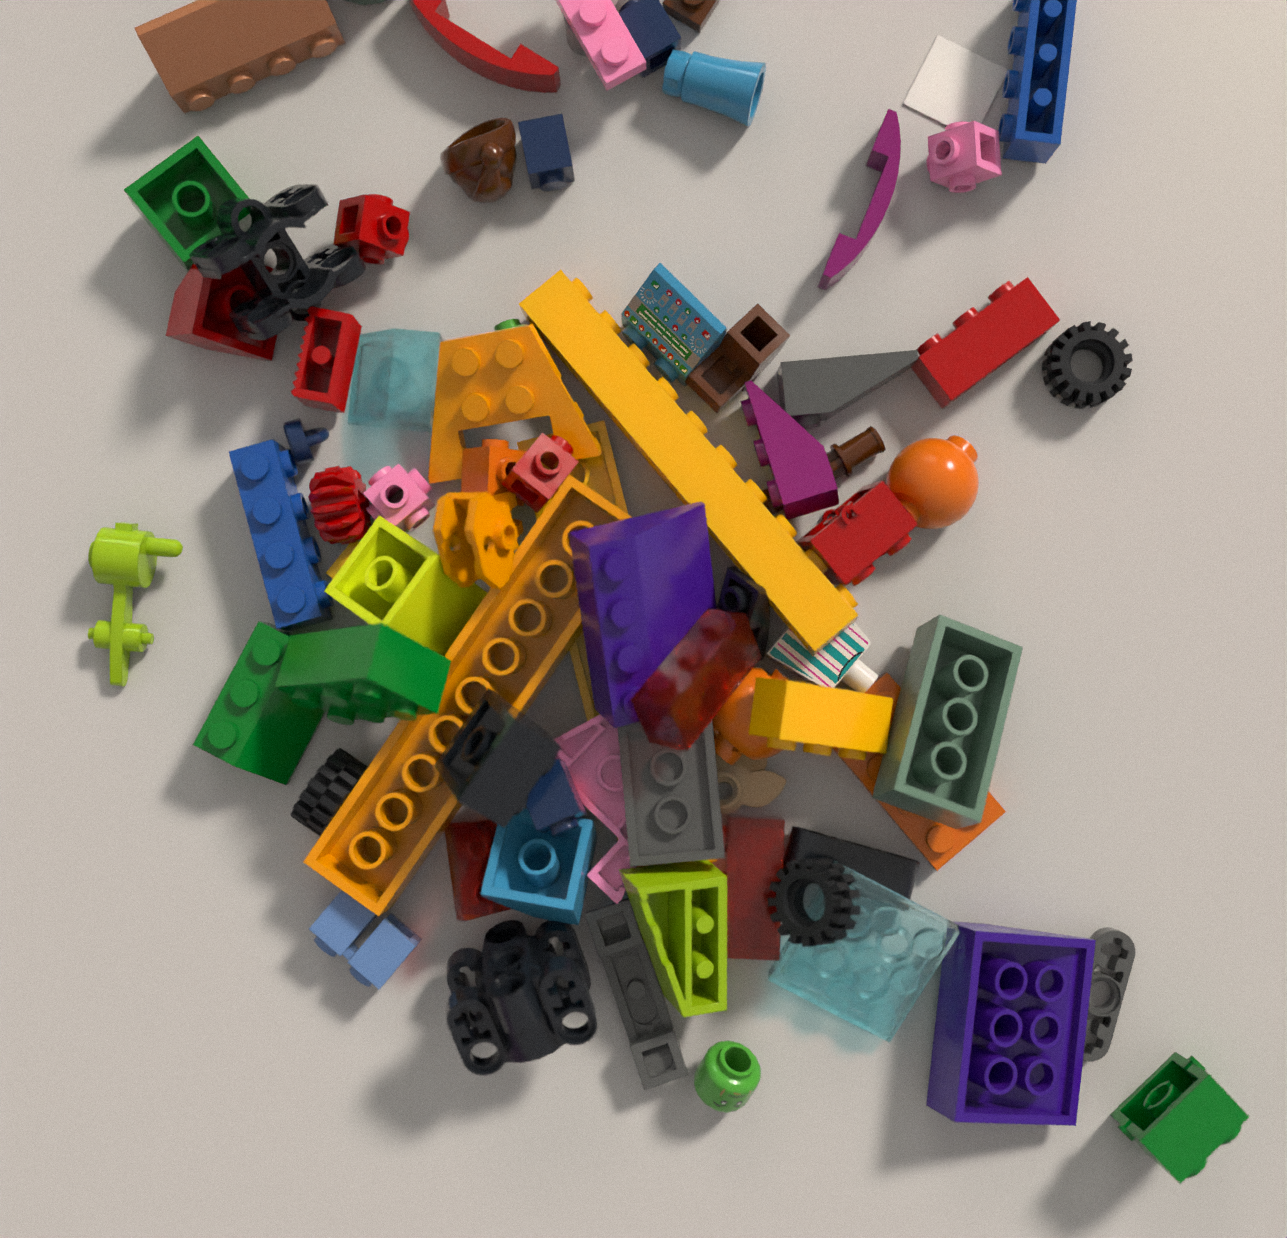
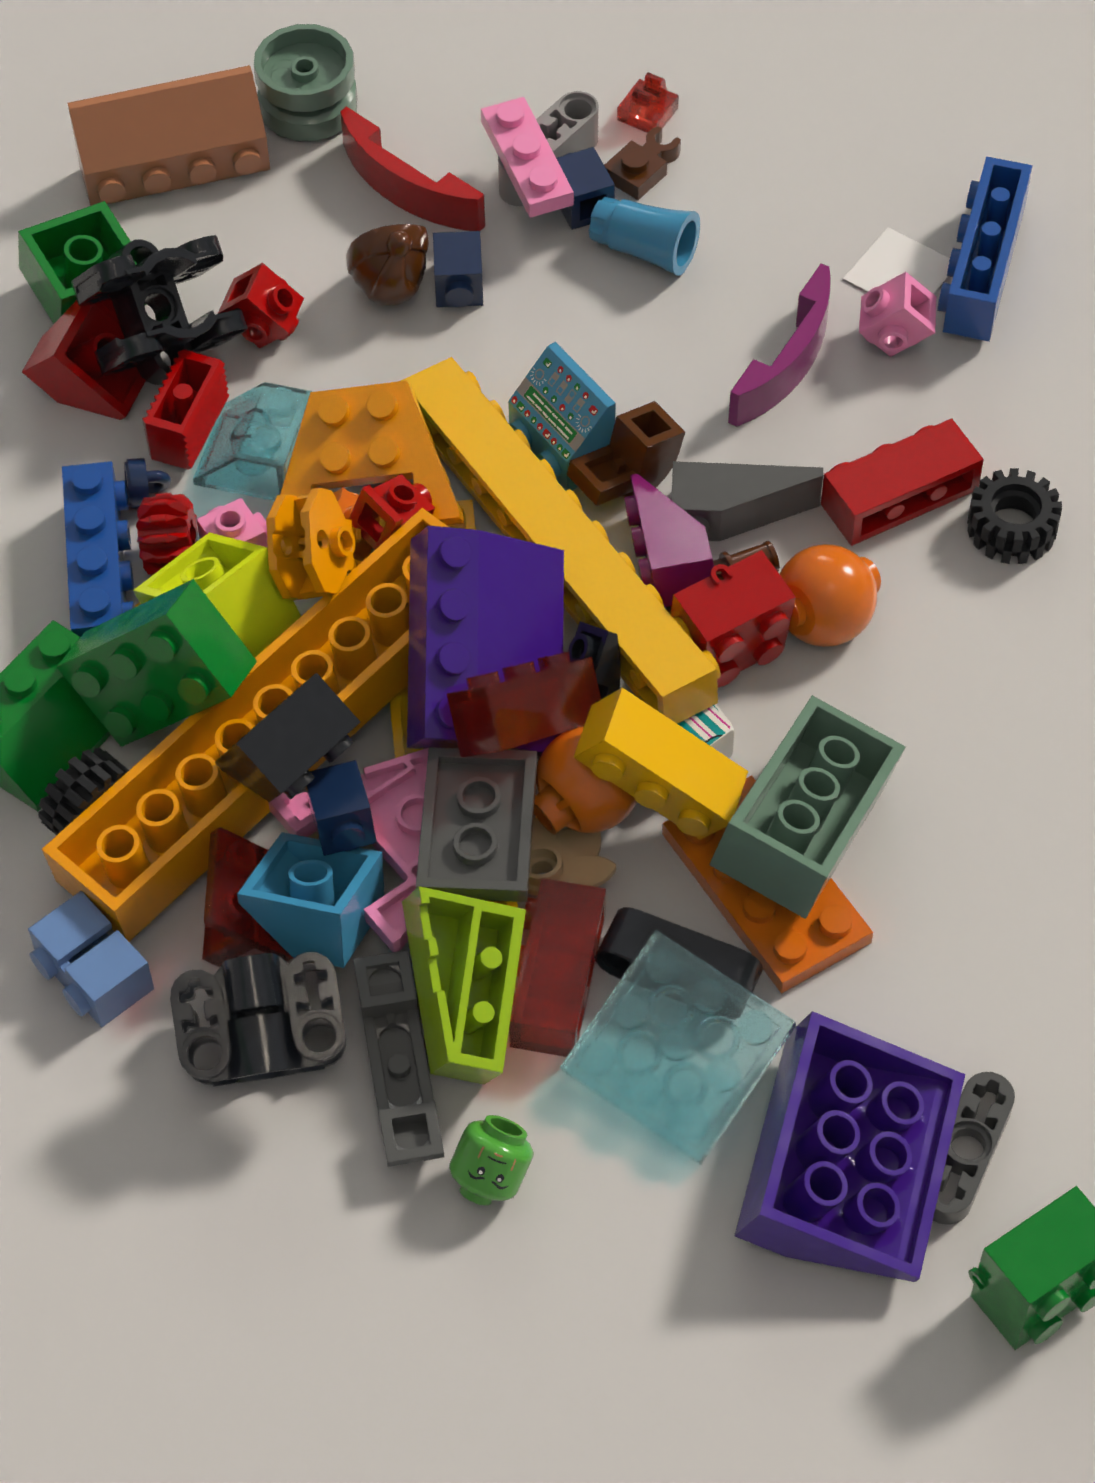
camera: 10 degrees right, 30 degrees down
black tyre [768,858,861,947] -> none

